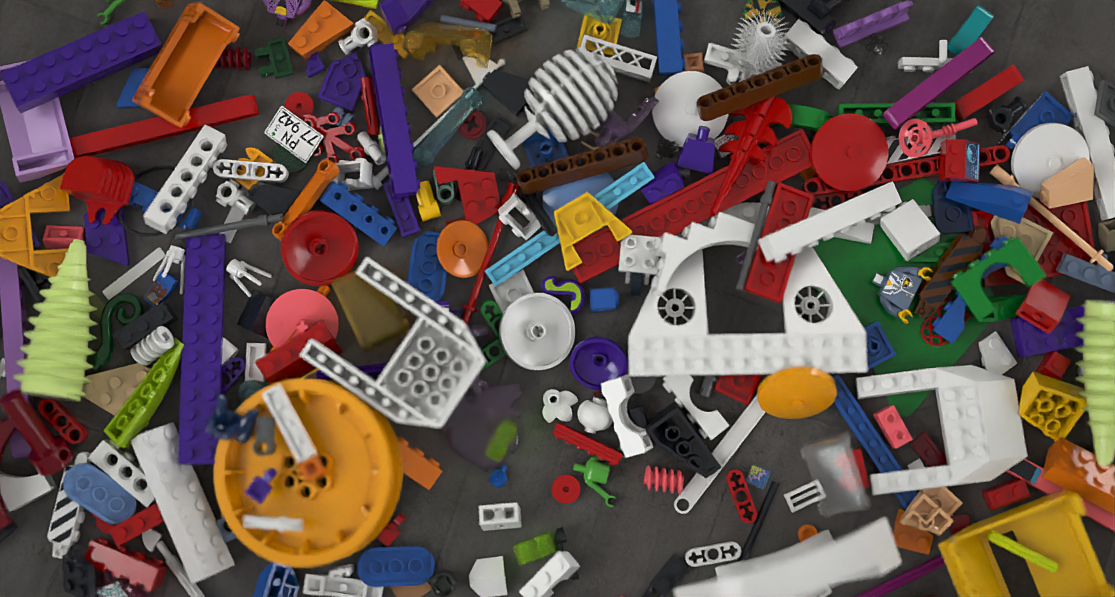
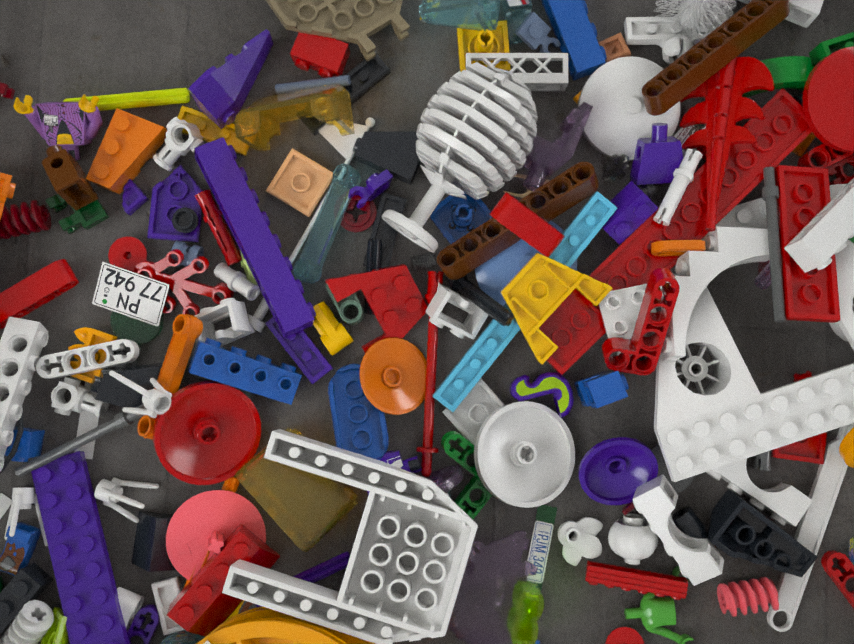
camera: 20 degrees left, 0 degrees up
none -> reddish brown torso [42,145,99,211]
none -> white plant [109,370,172,418]
none -> black plate [172,207,199,233]
none -> dark purple plate [348,169,393,208]
none -> red beam [489,192,565,258]
none -> sand blue plate [515,12,561,53]
none -> sticker [520,505,557,600]
none -> red beam [602,268,680,375]
none -> orange tile [651,240,706,256]
none -> white pin [653,149,703,226]

